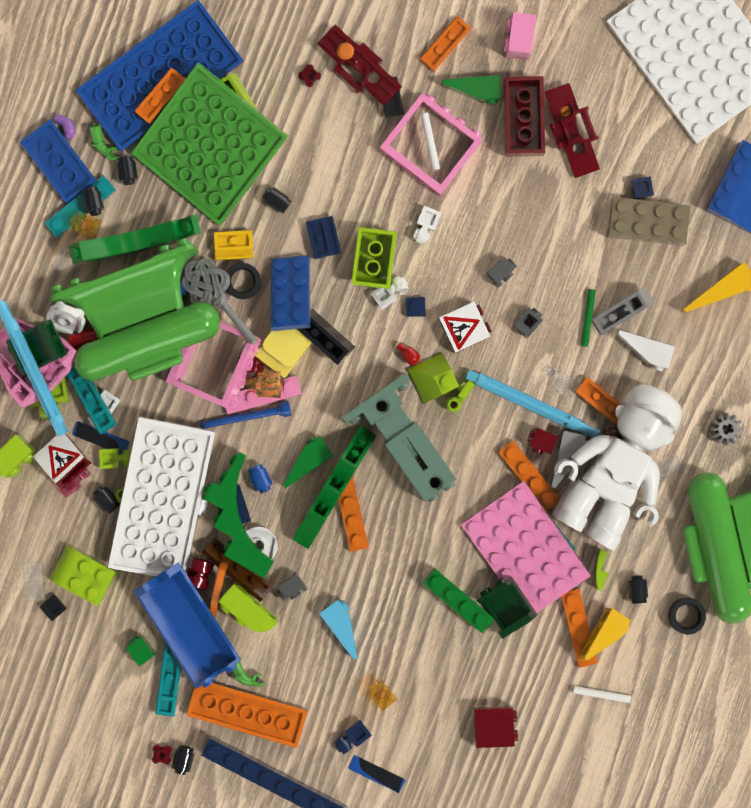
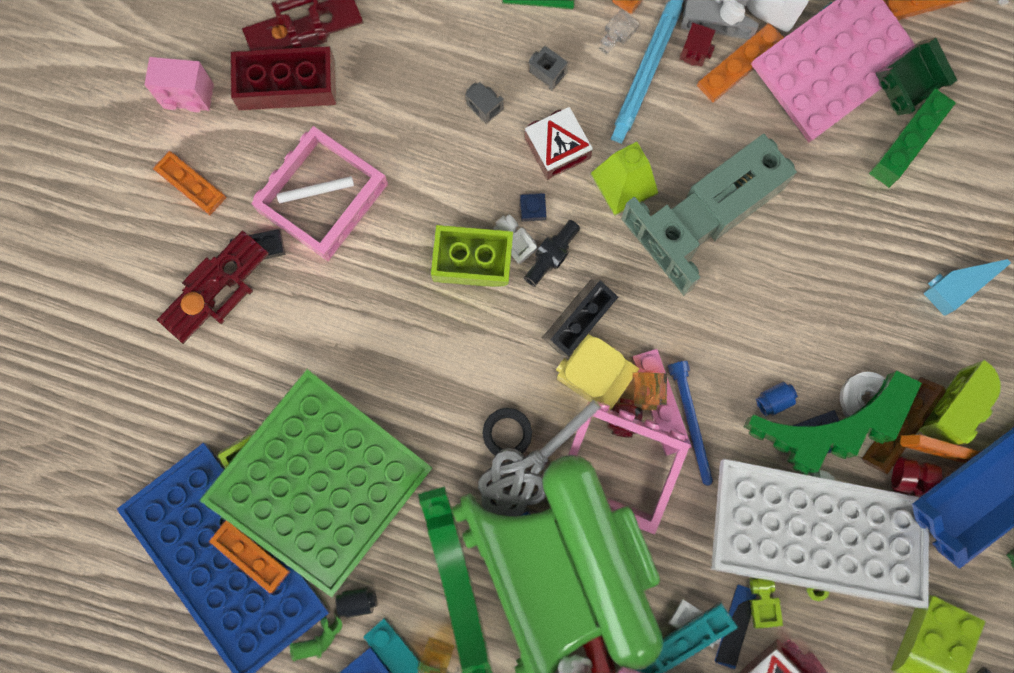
camera: 90 degrees left, 10 degrees down
black brick [82,187,105,216] -> none
black brick [92,486,120,514] -> none
yellow plate [214,230,254,261] -> none
black brick [262,187,292,214] -> none
blue plate [271,255,310,331] -> none
dark grey brick [277,573,308,601] -> none
green slope [283,436,333,488] -> none
green arch [292,426,377,550] -> none
dark red plate [298,64,321,87] -> none
dark blue plate [306,216,341,260] -> none
orange plate [338,476,369,552] -> none
red cylinder [396,342,420,365] -> none
white plate [412,206,441,245] -> none
green slope [442,75,502,105] -> none
lime plate [446,380,475,412] -> none
none -> black pin [524,220,580,287]

